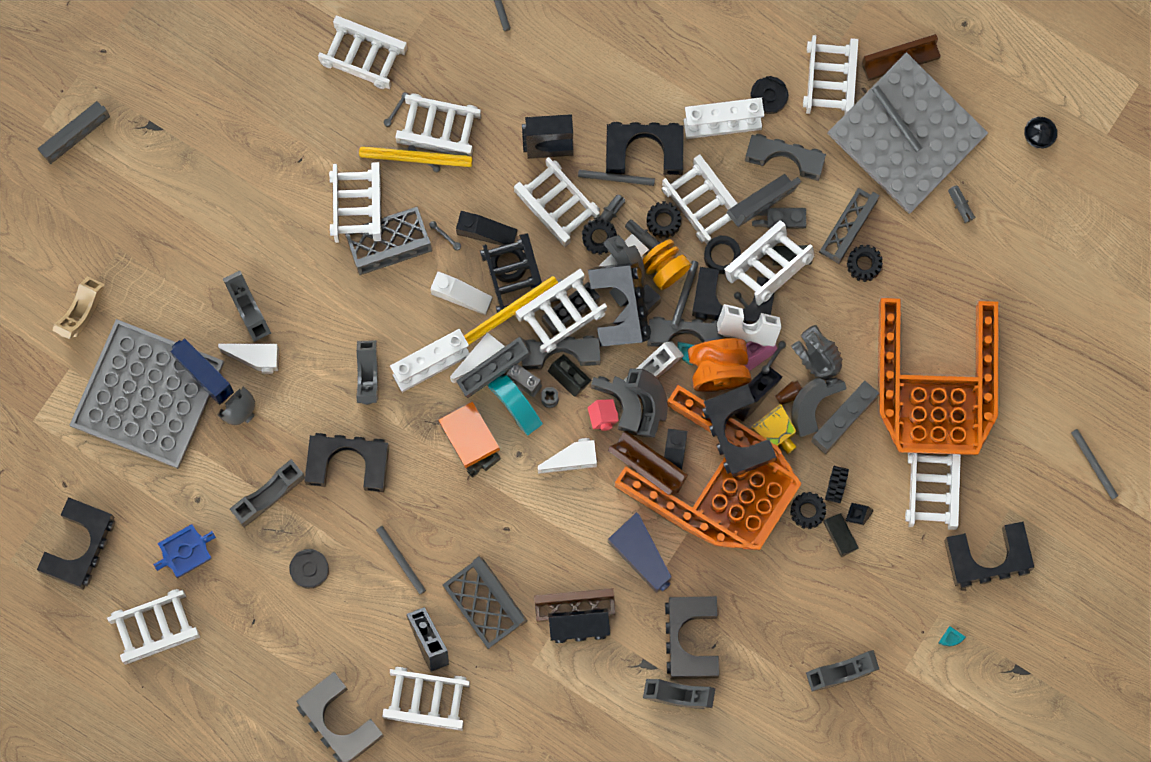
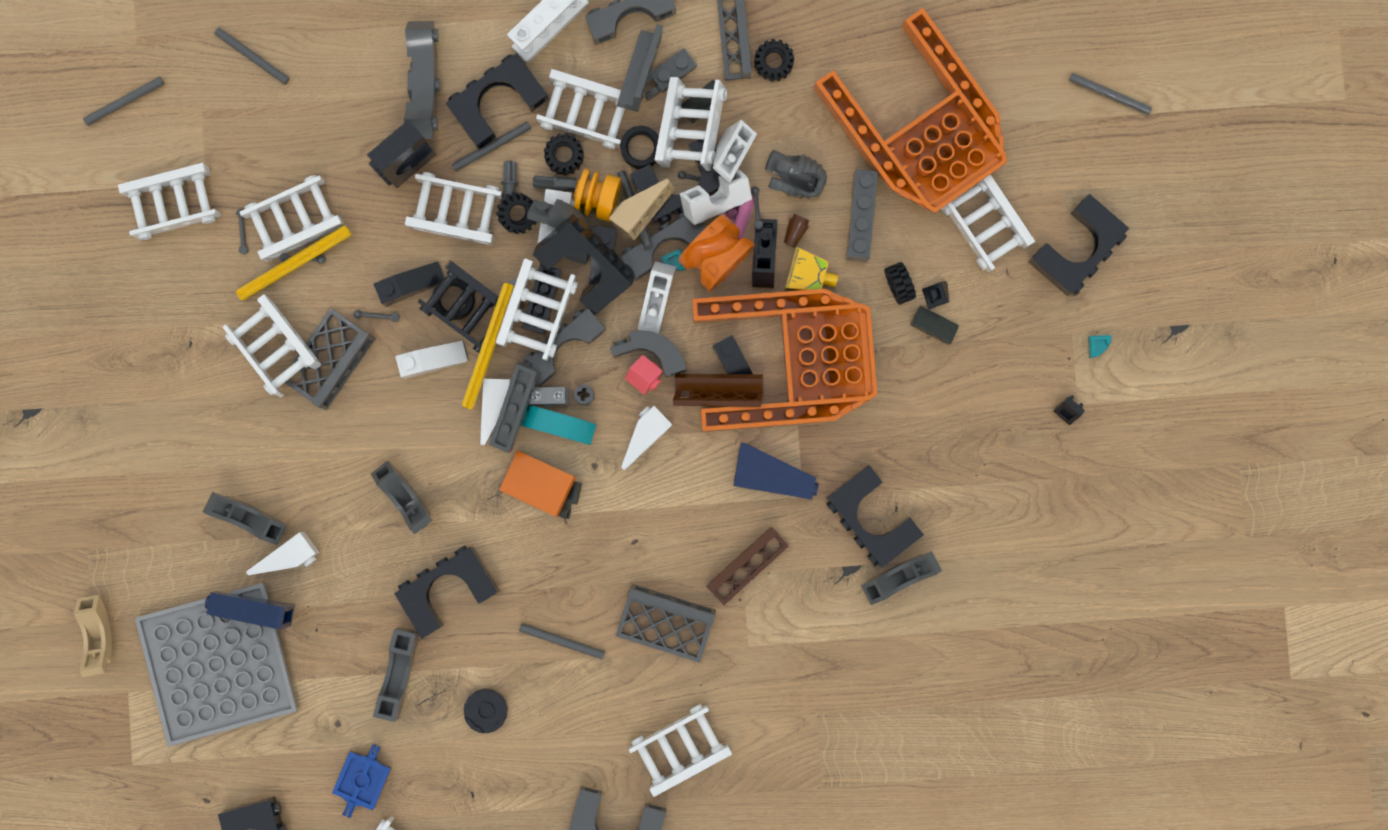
camera: 40 degrees left, 10 degrees up
dark grey cylinder [217,386,255,426] -> none
white fence [390,329,470,393] -> none
black slope [406,607,449,672] -> none
pearl dark grey slope [548,354,592,397] -> none
black brick [548,608,610,643] -> none
dark grey arch [625,369,668,438] -> none
black arch [702,384,777,477] -> none
black tyre [790,492,827,529] -> none
dark grey arch [791,377,847,437] -> none
dark grey arch [806,650,879,692] -> none
none -> dark grey brick [404,21,441,139]
none -> tan slope [609,179,675,240]
none -> white slope [713,120,757,182]
none -> black tile [1053,395,1085,425]

